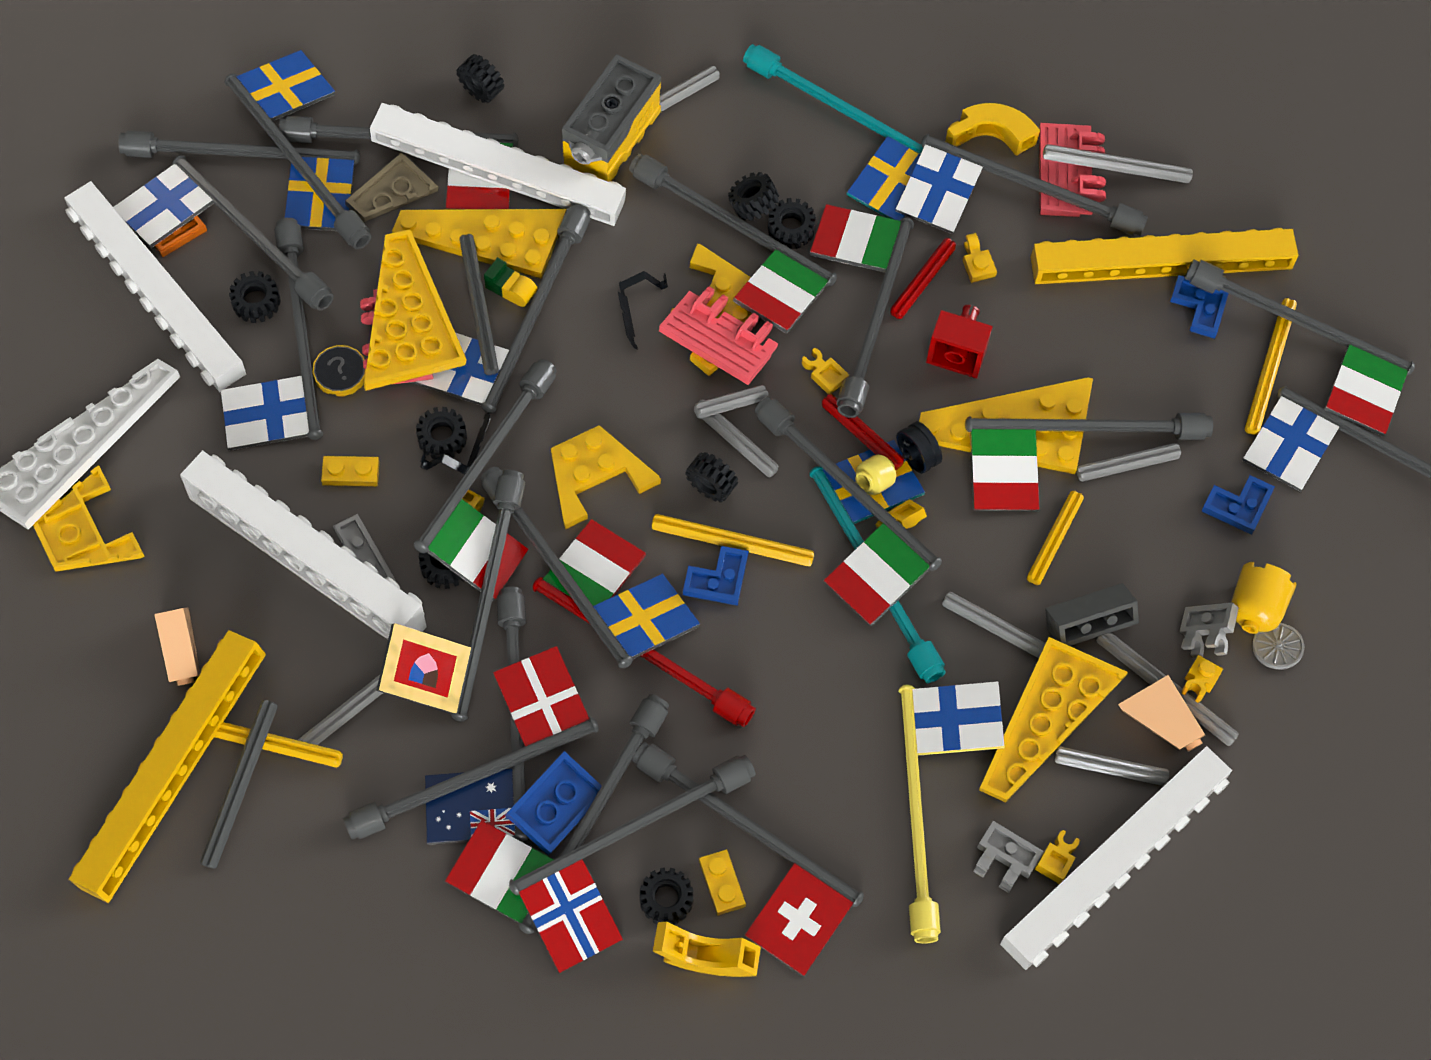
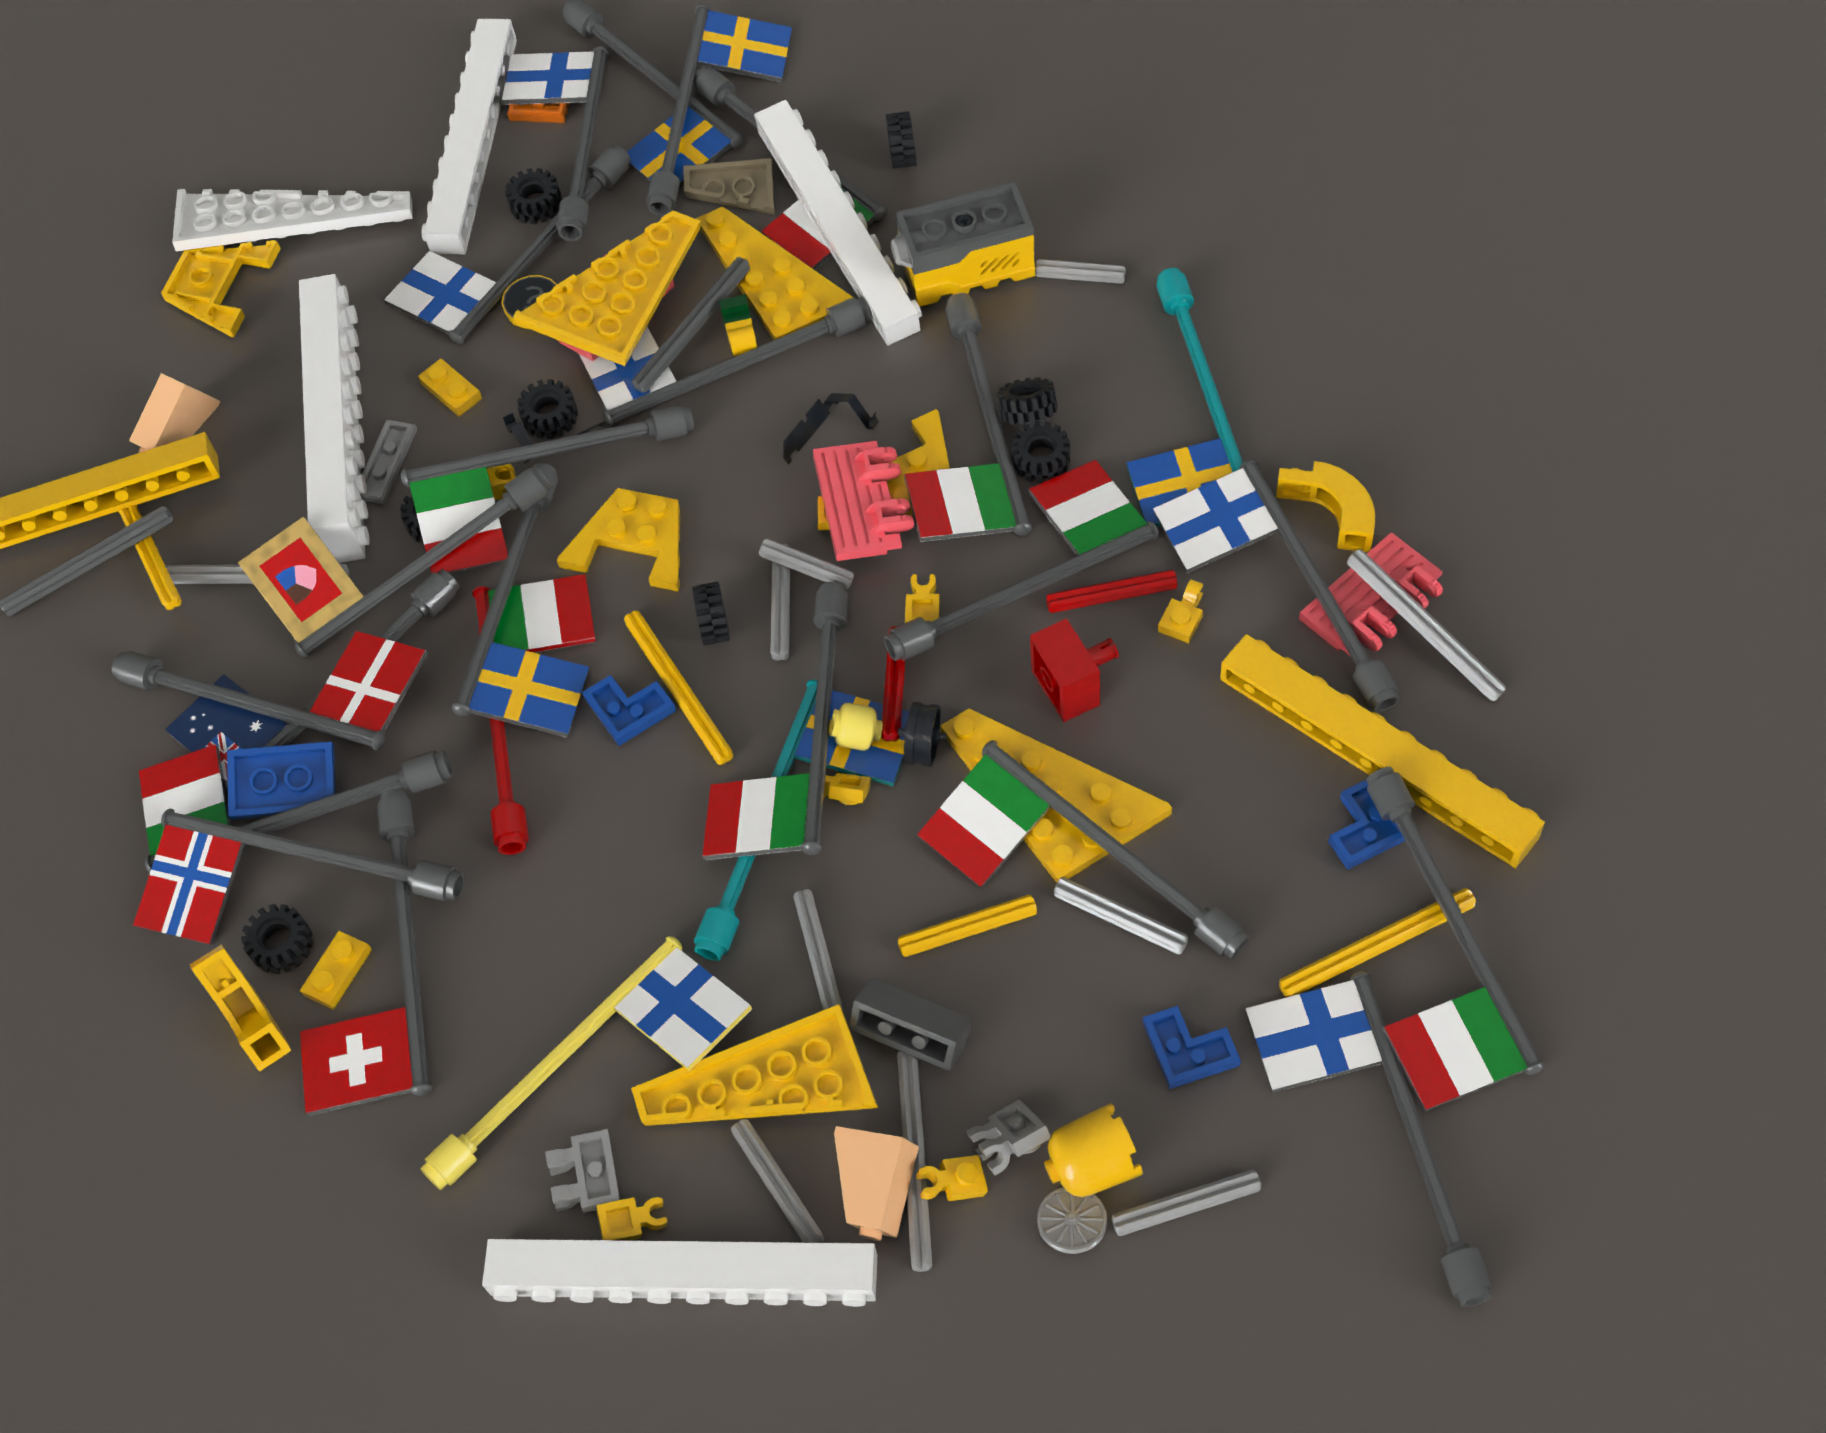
camera: 55 degrees right, 5 degrees down
none -> light grey axle [1112,1169,1261,1236]

